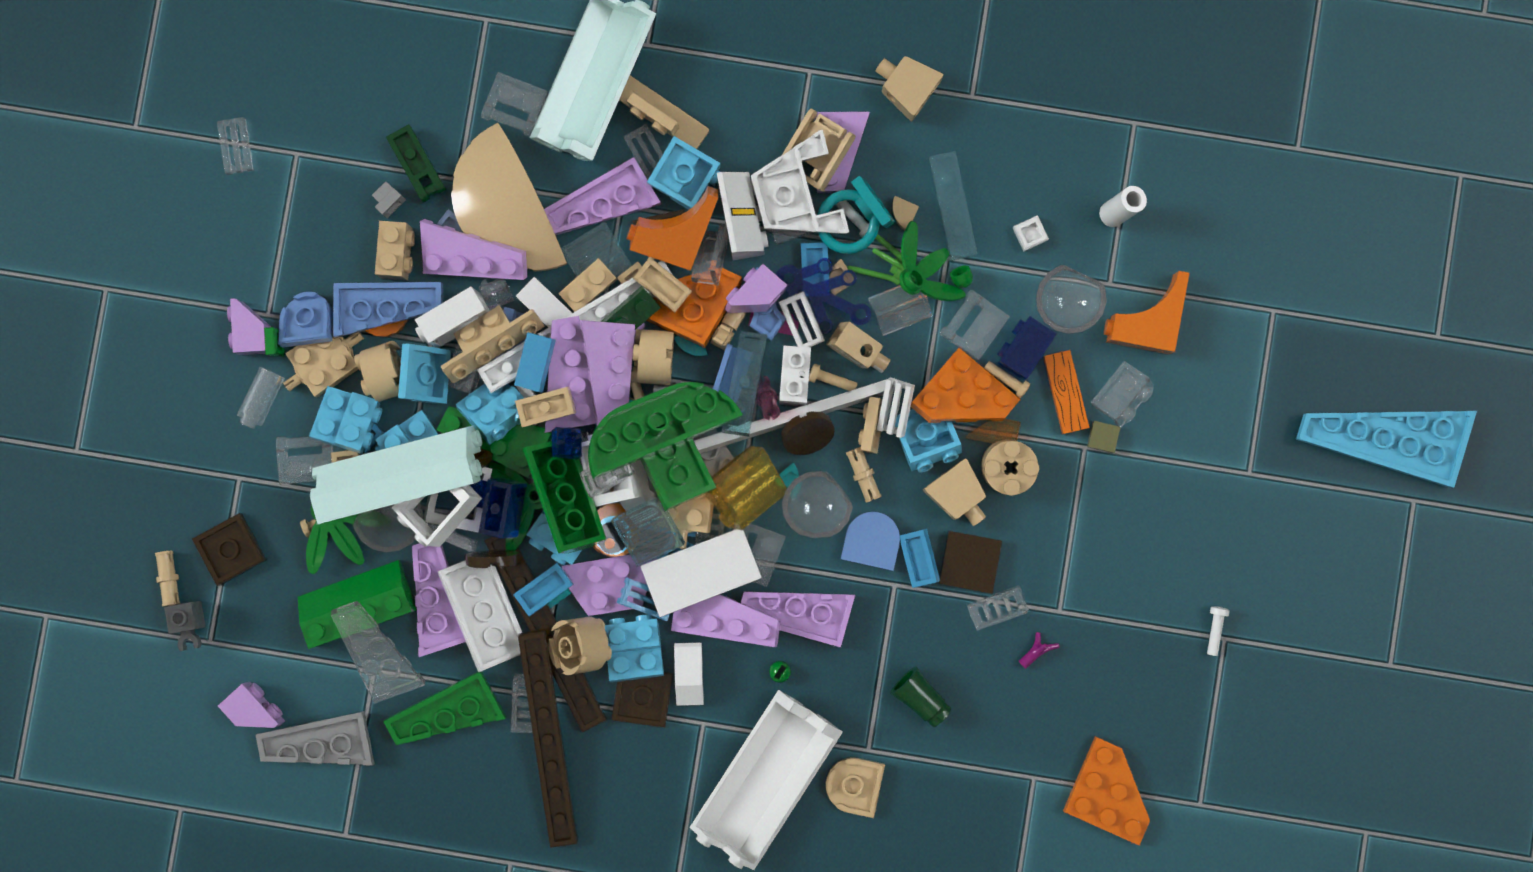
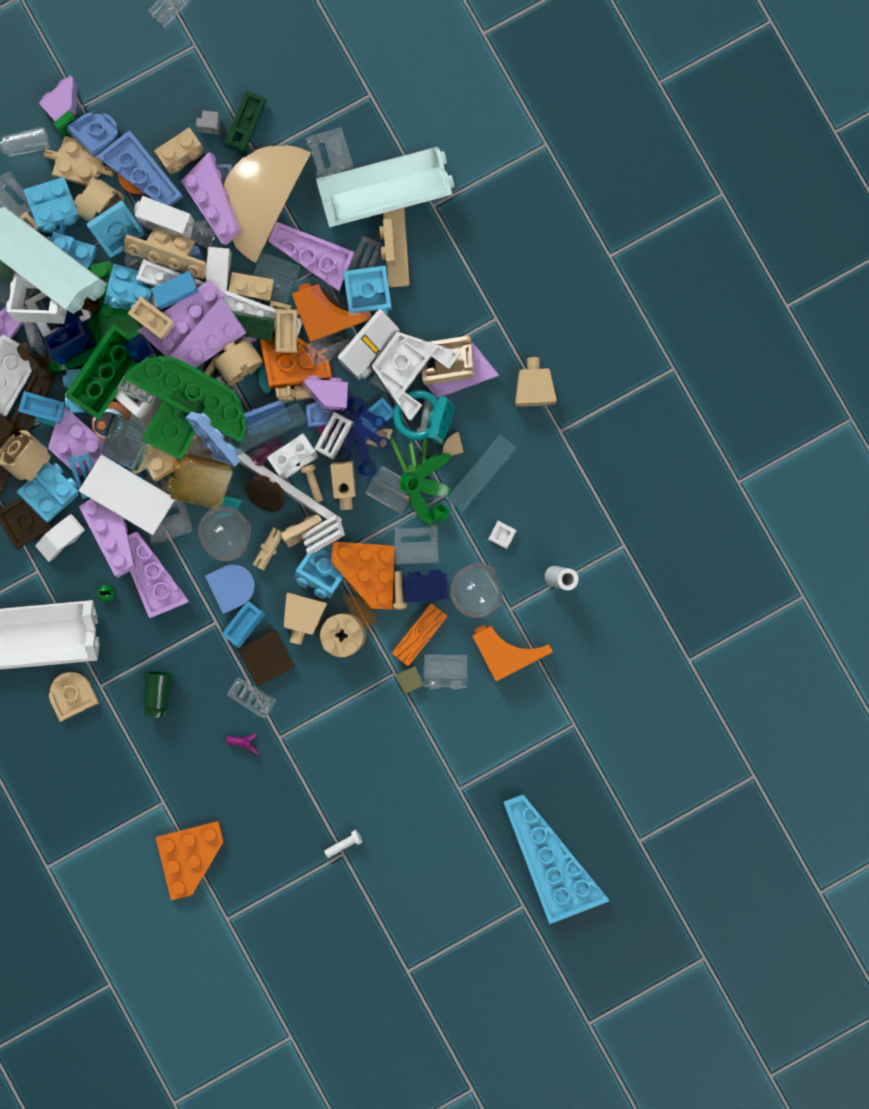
camera: 45 degrees right, 0 degrees up
none -> light blue wing [186,412,240,466]

